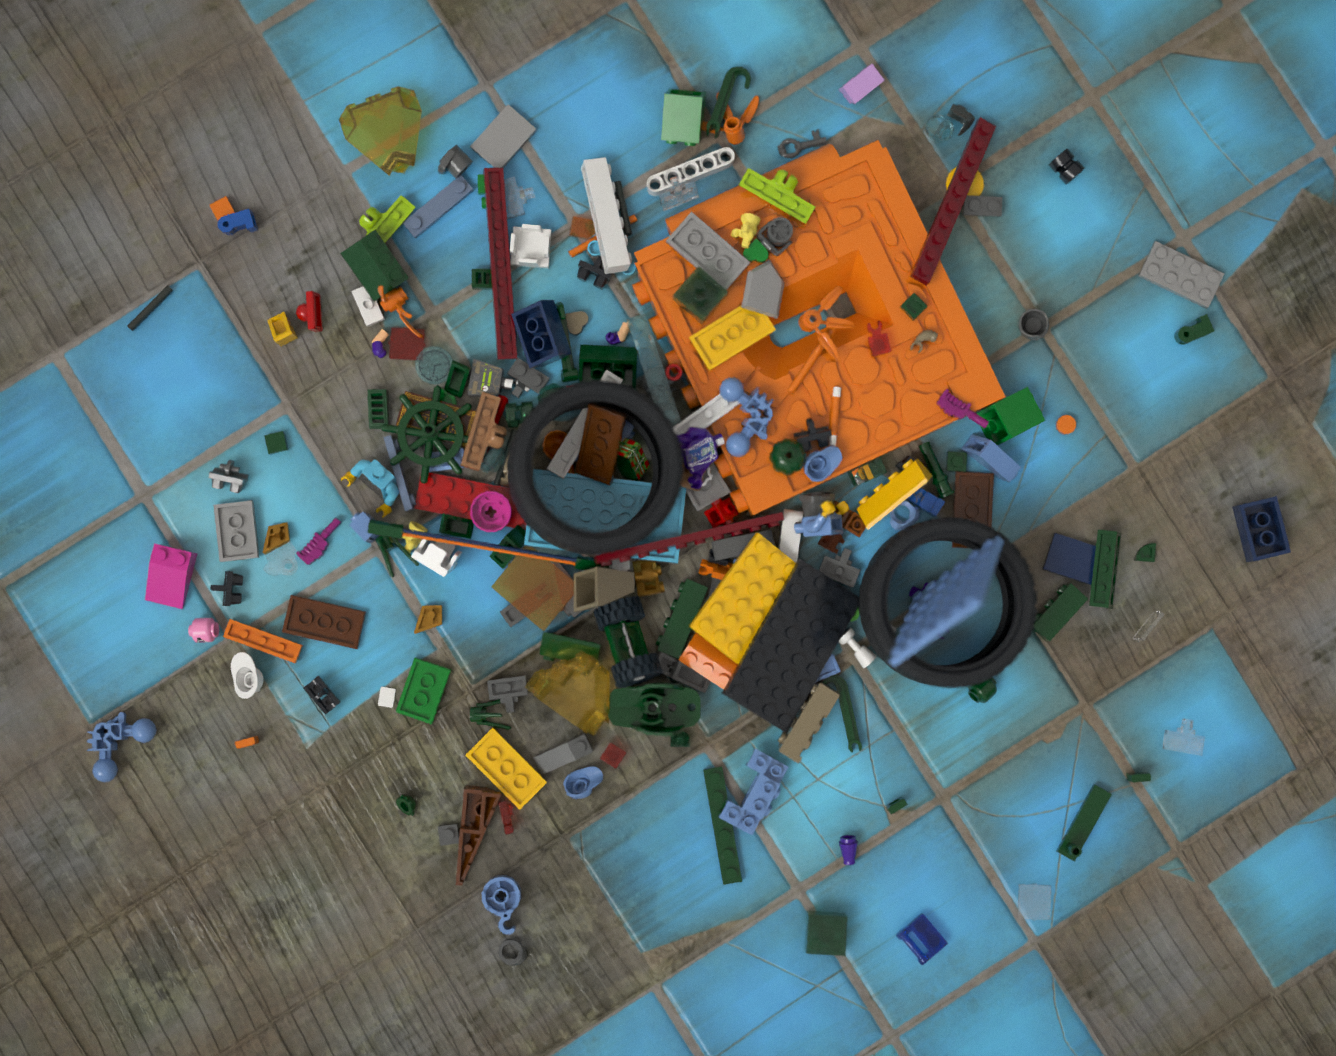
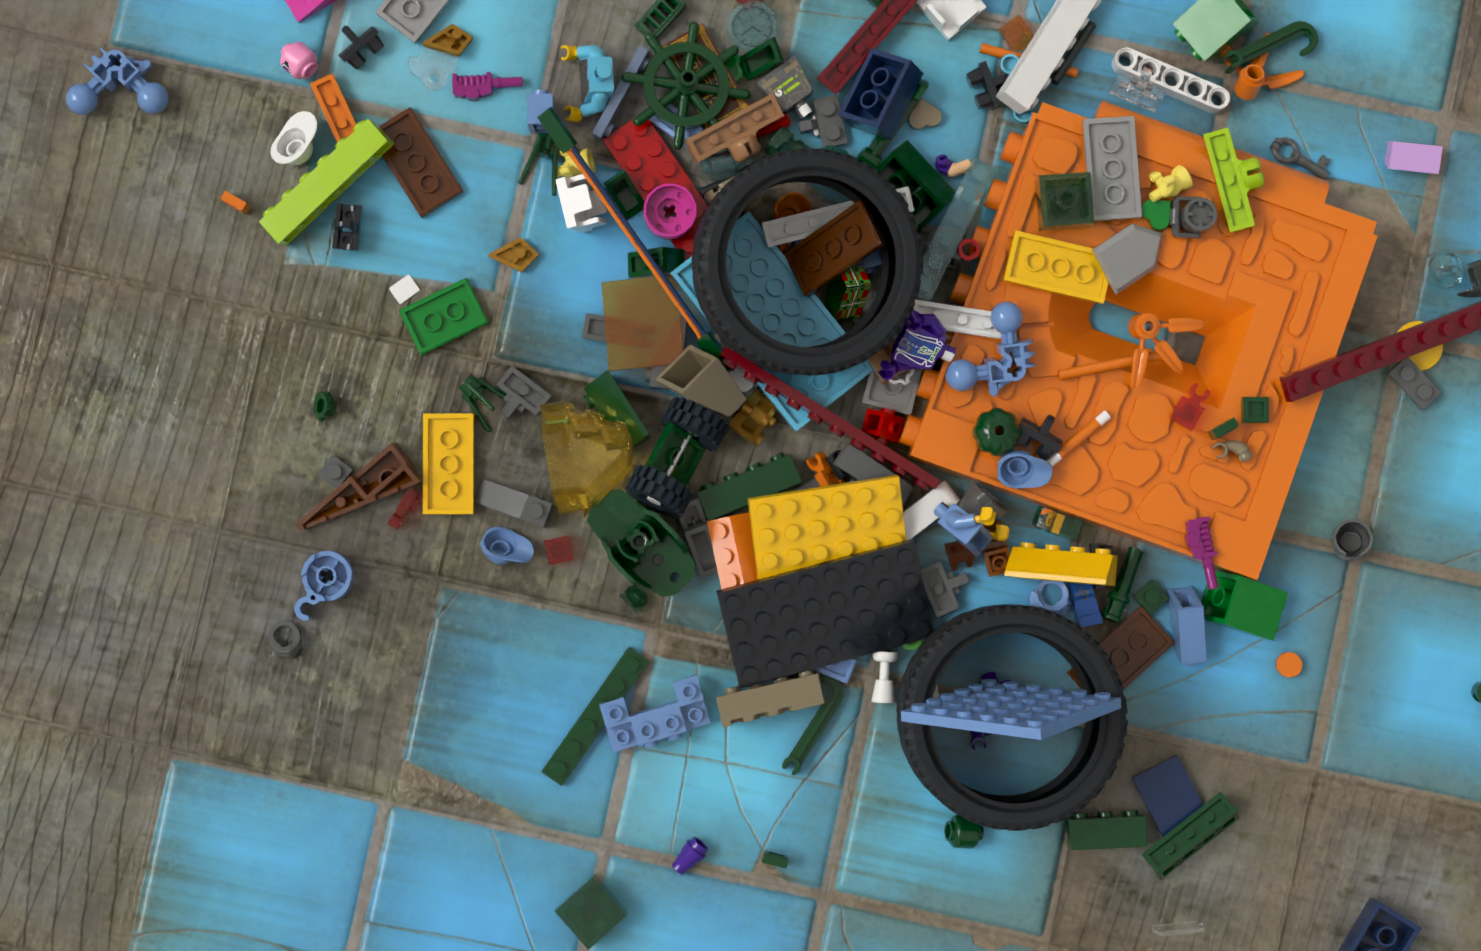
camera: 45 degrees right, 0 degrees up
dark green tile [1134,543,1156,562] -> none
none -> lime brick [259,119,394,246]
none -> dark green tile [1207,417,1239,440]

